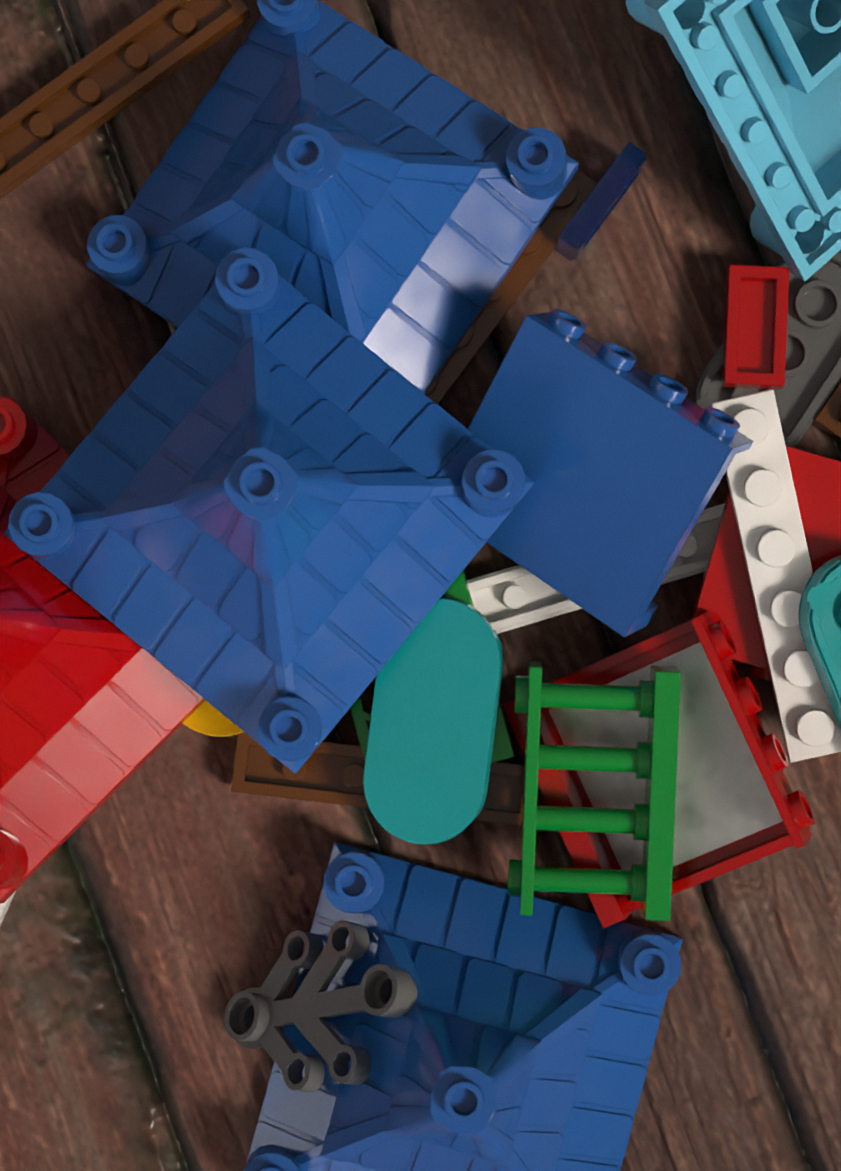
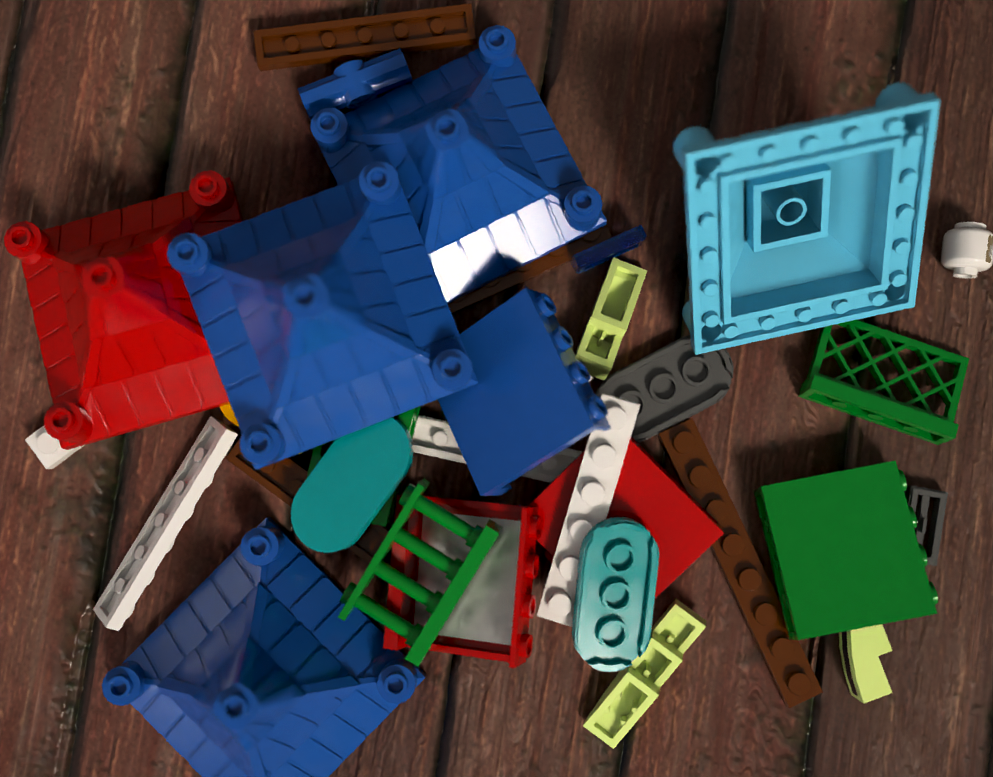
camera: 25 degrees right, 0 degrees up
dark grey plant [224,920,417,1093] -> none
red tile [722,265,789,390] -> none
none -> white plate [93,416,238,631]
none -> blue piece [298,49,412,120]
none -> yellowish green slope [575,257,647,380]

